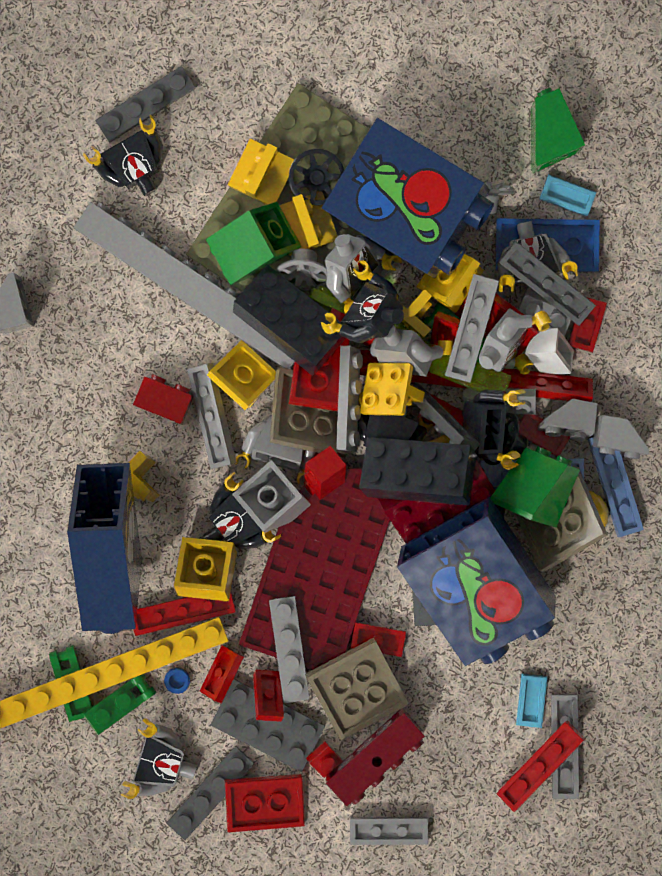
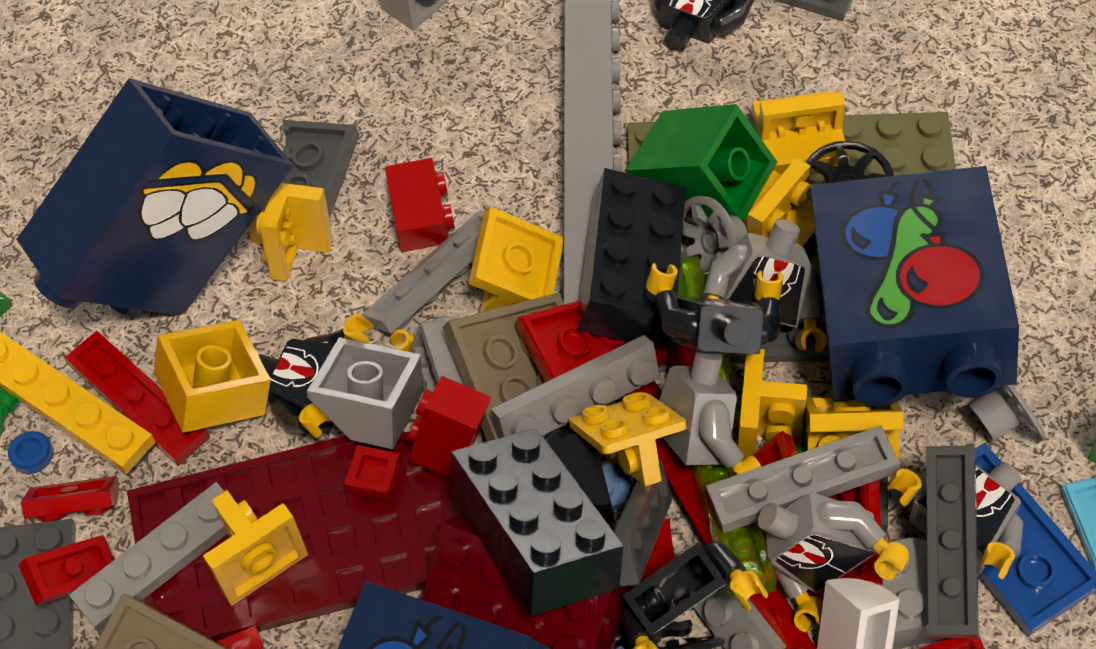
camera: 60 degrees right, 30 degrees down
none -> yellow bracket [203,490,308,606]
none -> dark grey wing [283,120,360,218]
none -> red plate [344,445,402,501]

